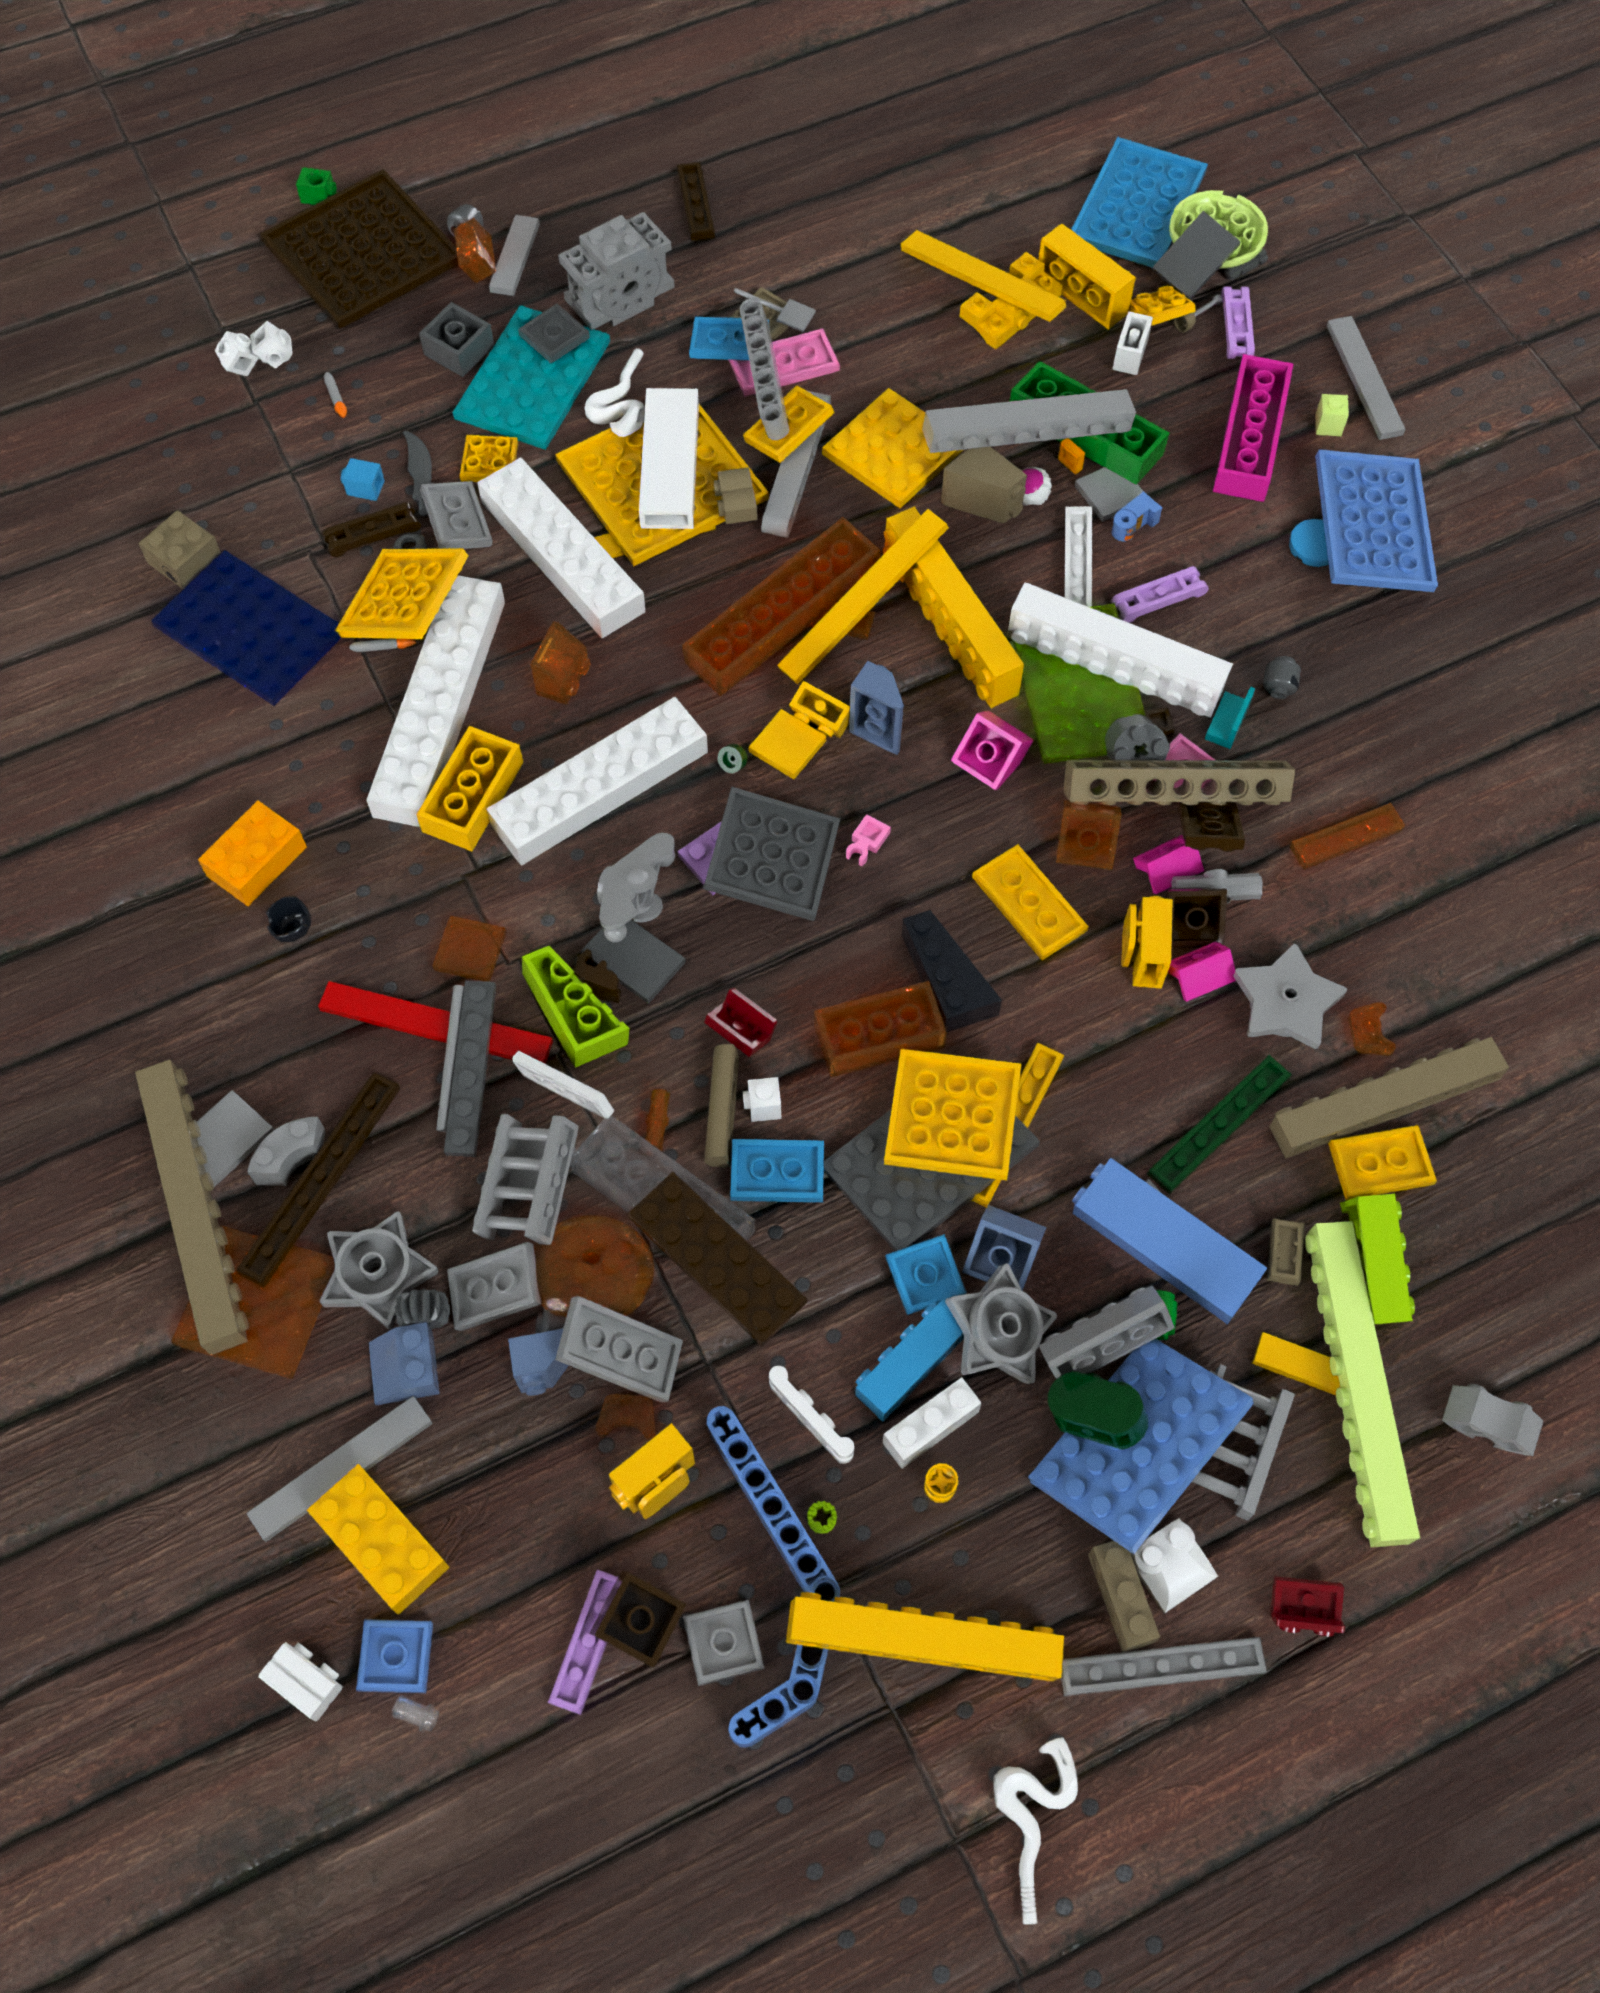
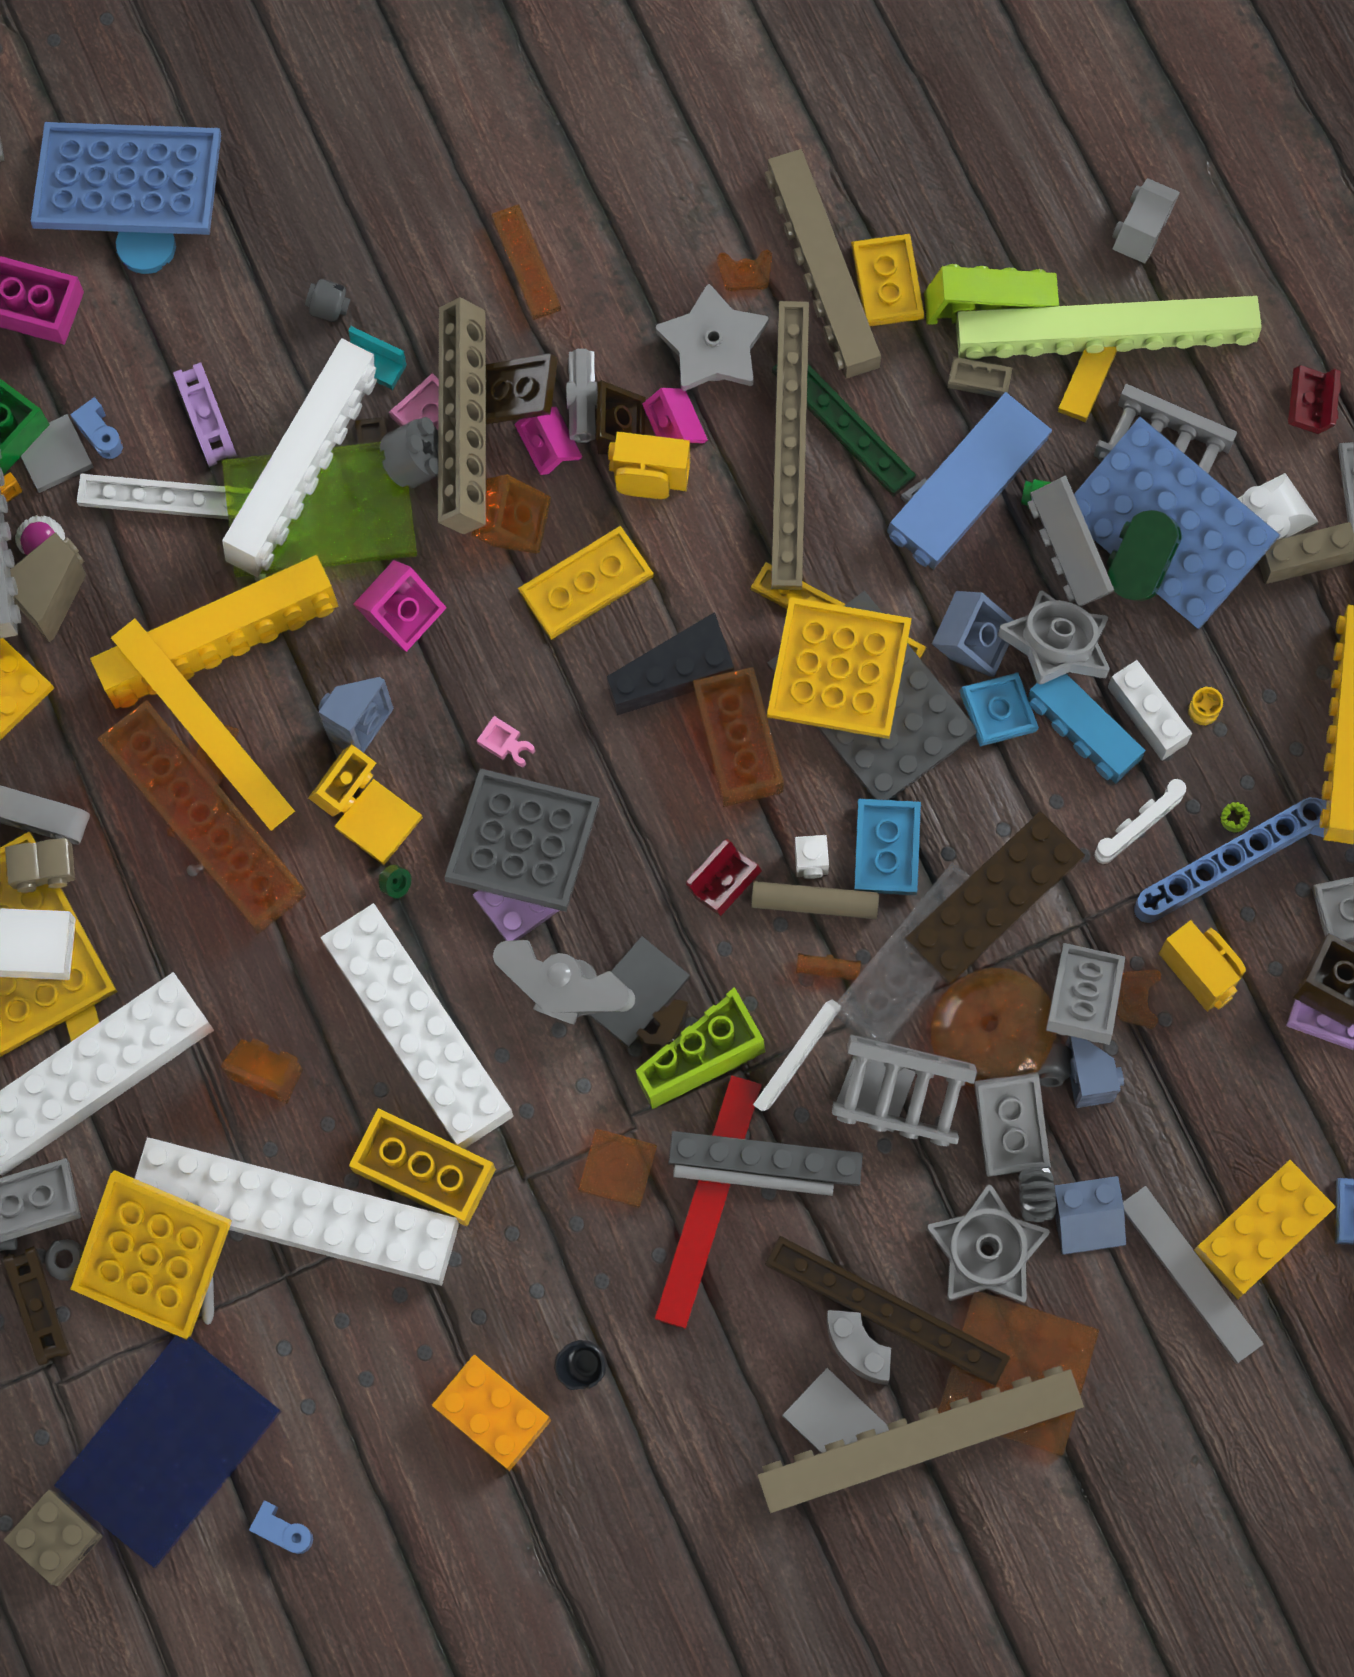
camera: 85 degrees left, 10 degrees up
none -> medium blue leg [249,1500,313,1554]
none -> dark tan plate [771,301,809,590]

